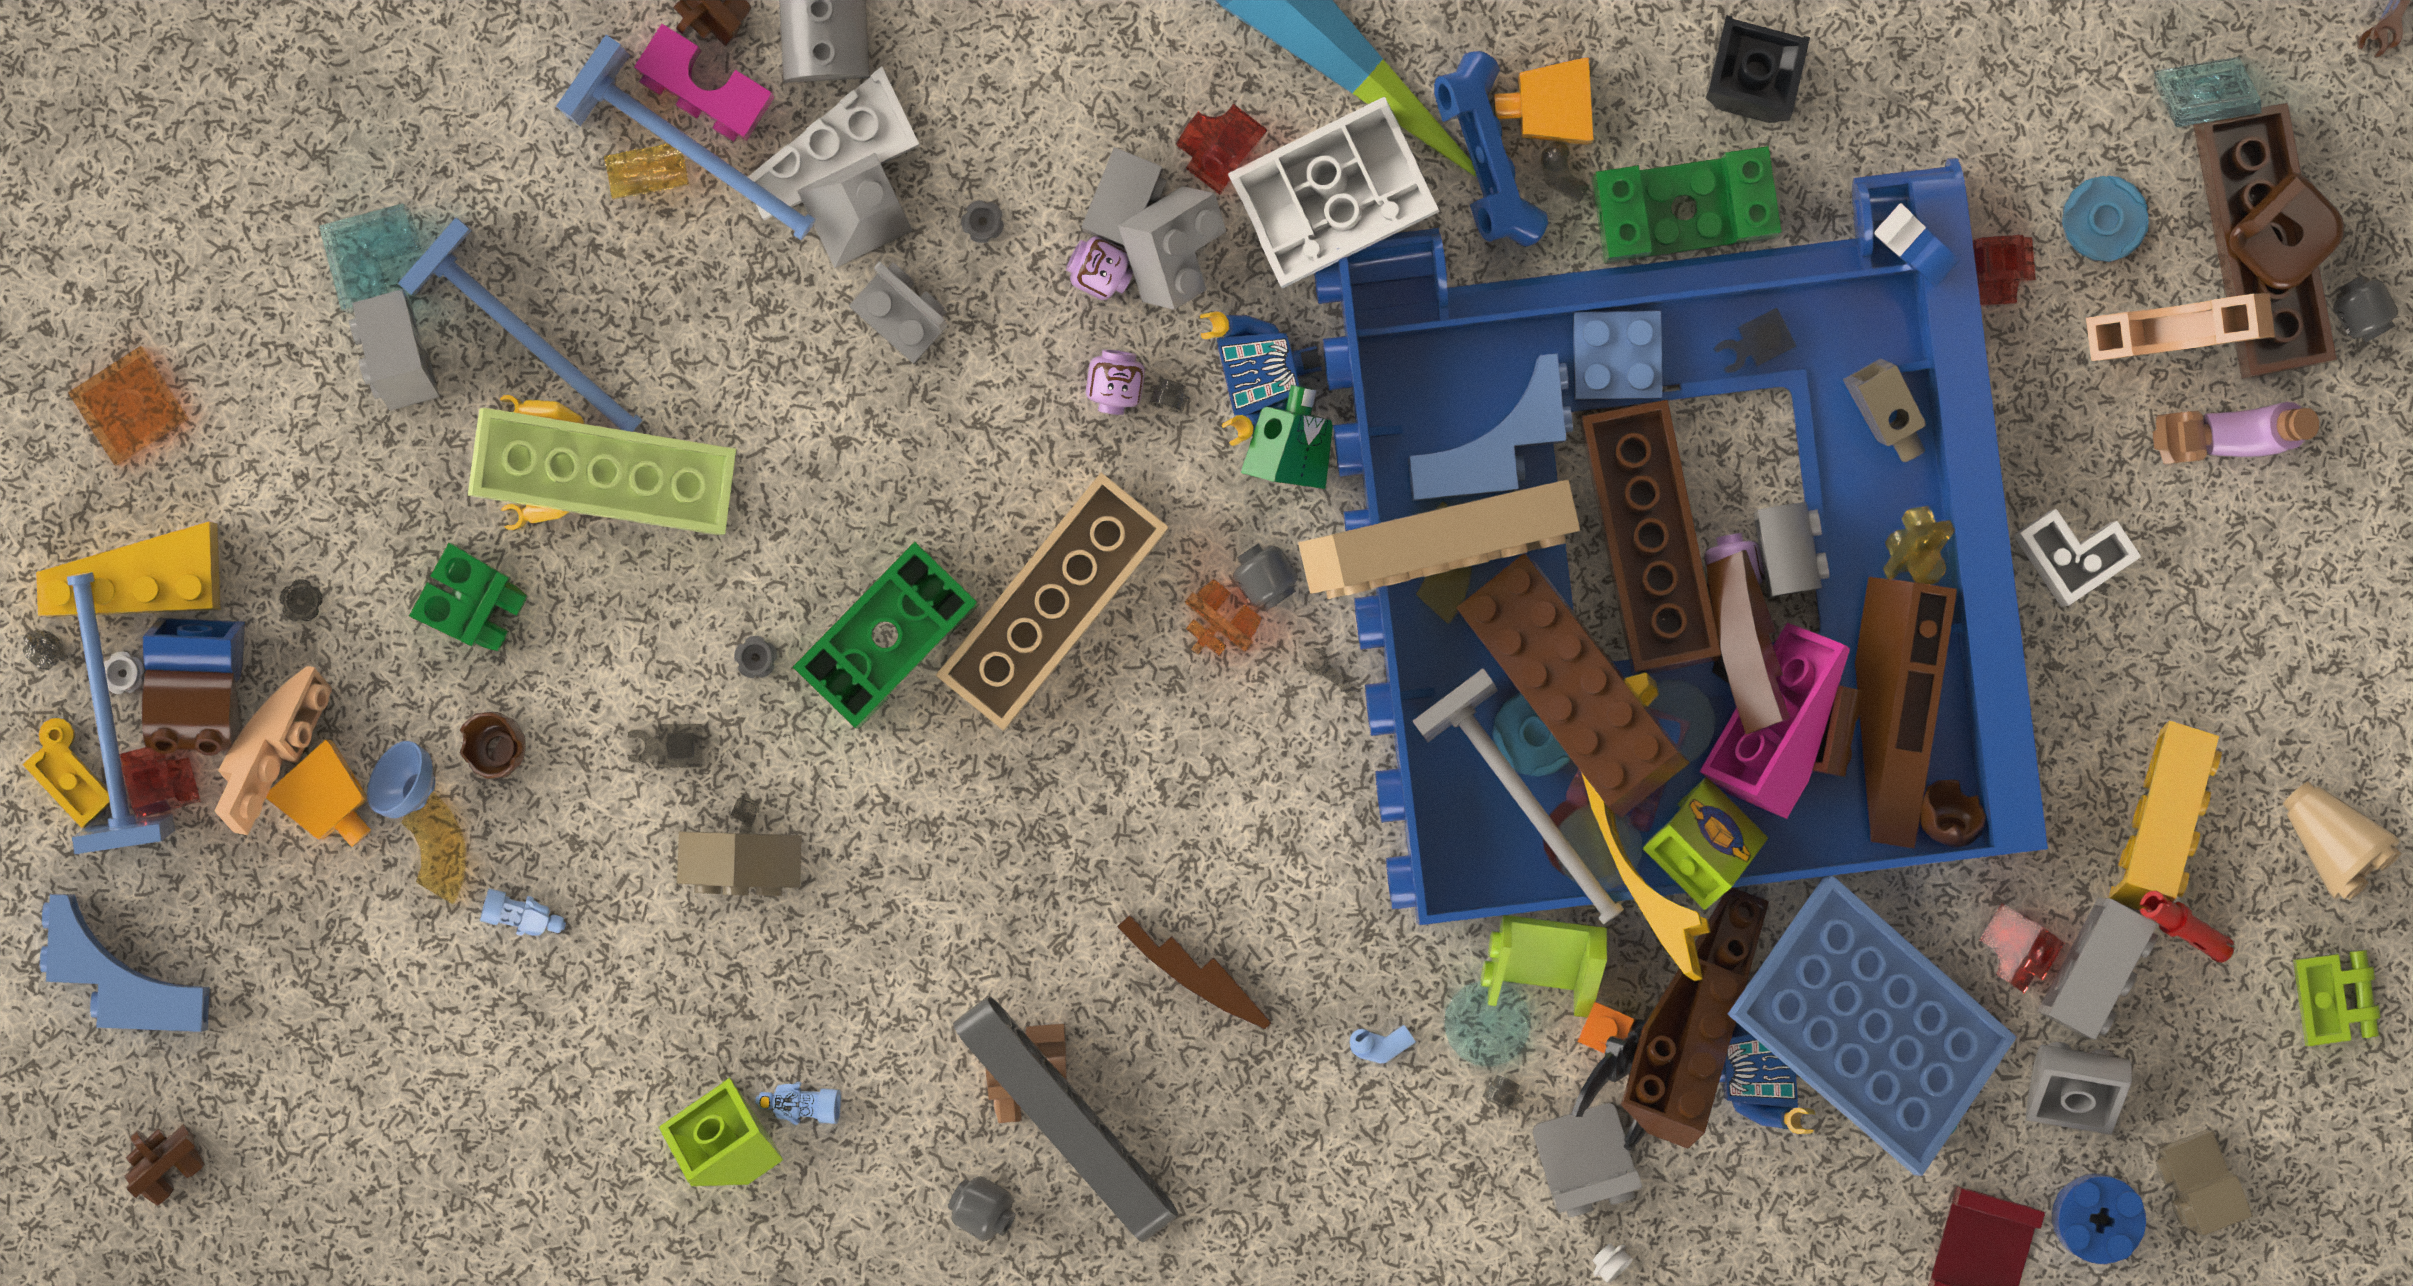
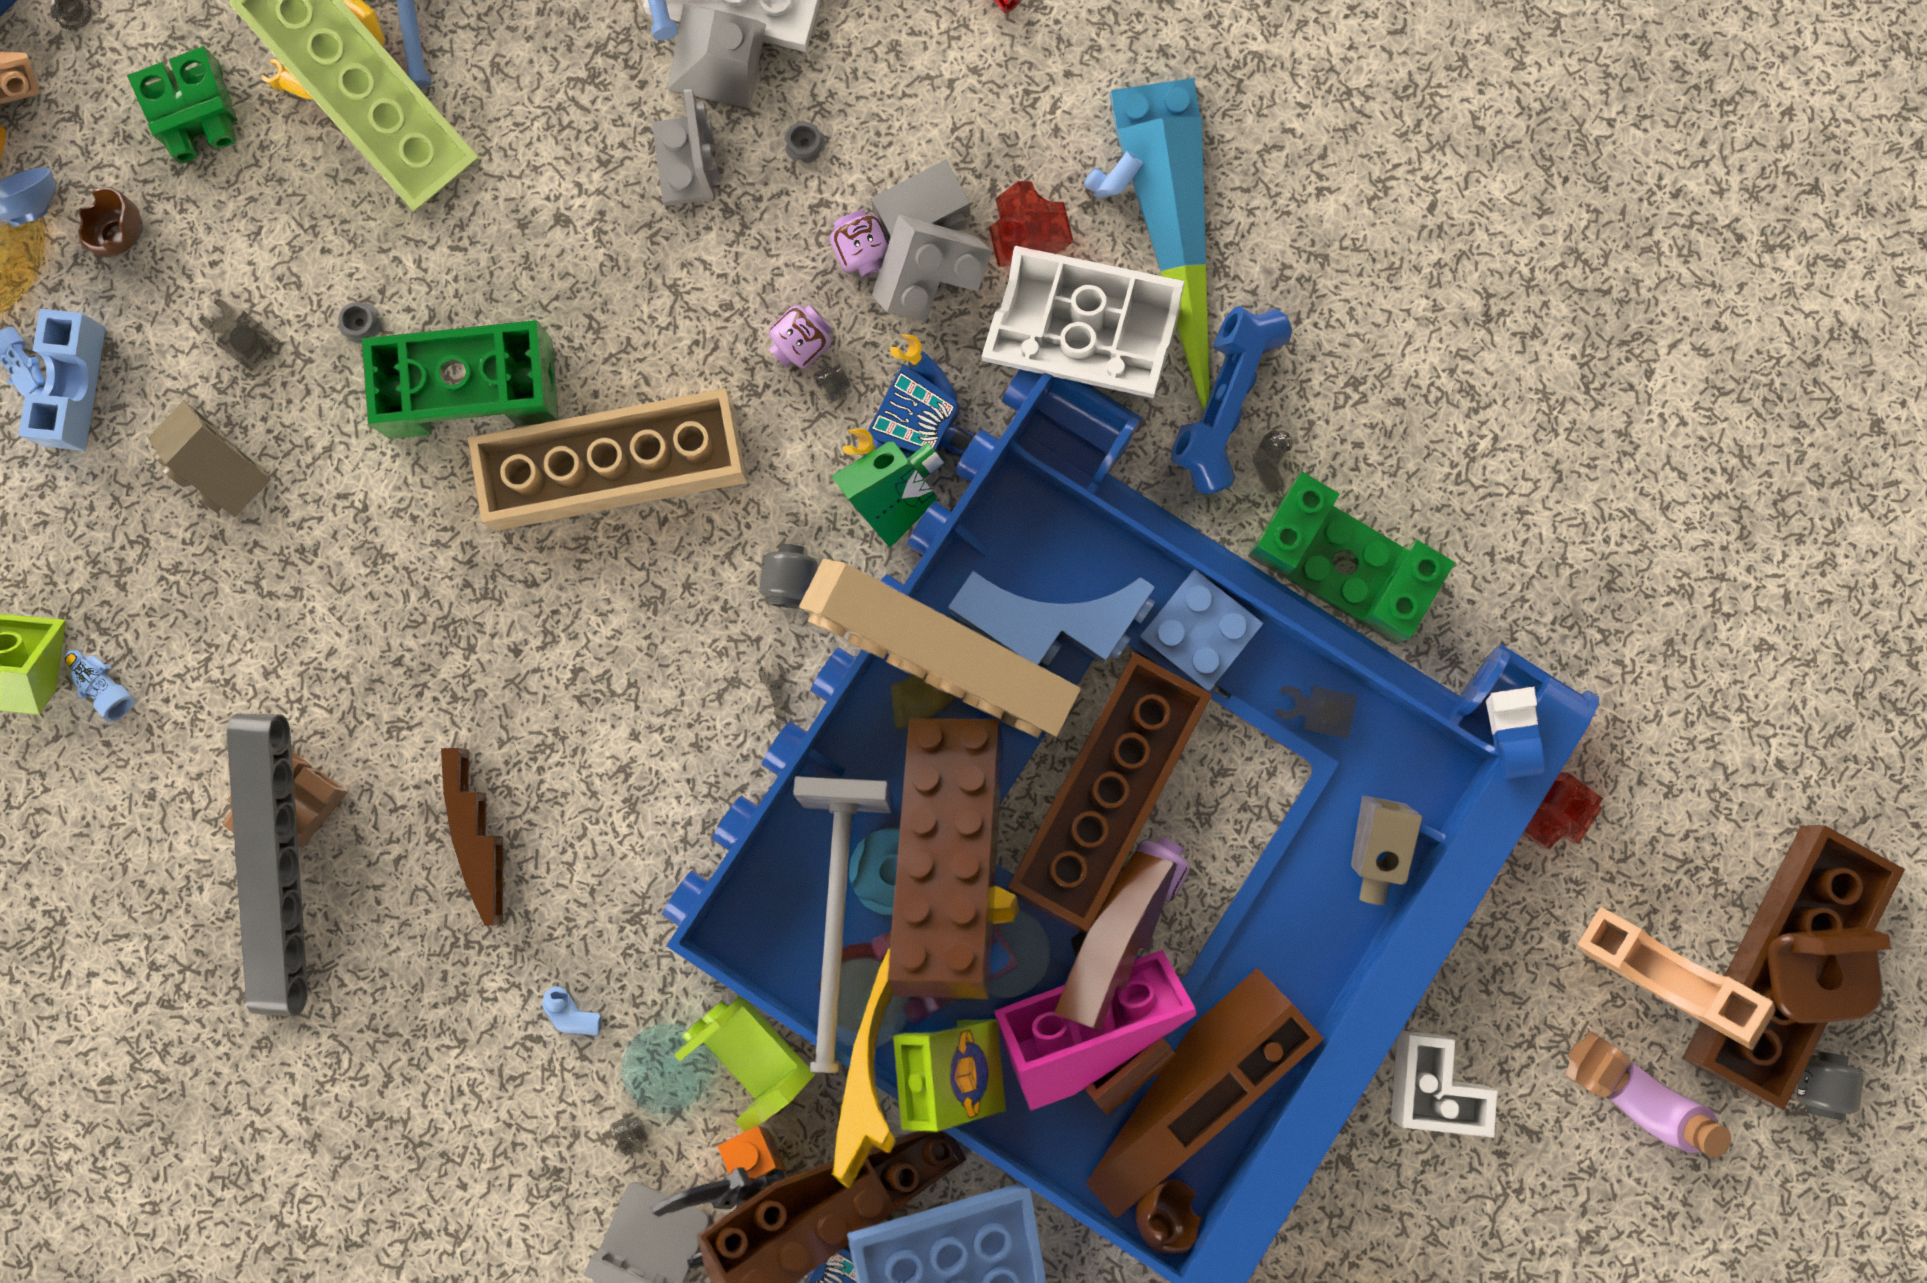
camera: 45 degrees right, 5 degrees down
clear smoke hand [730,796,760,834] -> none
dark grey head [948,1176,1016,1241] -> none
clear orange hips [1185,579,1262,656] -> none
light orange torso [1494,58,1593,145] -> none
black slope [1705,15,1810,123] -> none
light grey brick [1753,502,1829,598] -> none
clear yellow hips [1883,506,1955,584] -> none
dark azure tile [2062,176,2149,262] -> none
clear light blue tile [2154,57,2262,127] -> none
none -> light blue arch [18,309,106,451]
none -> light blue arm [1084,151,1144,199]

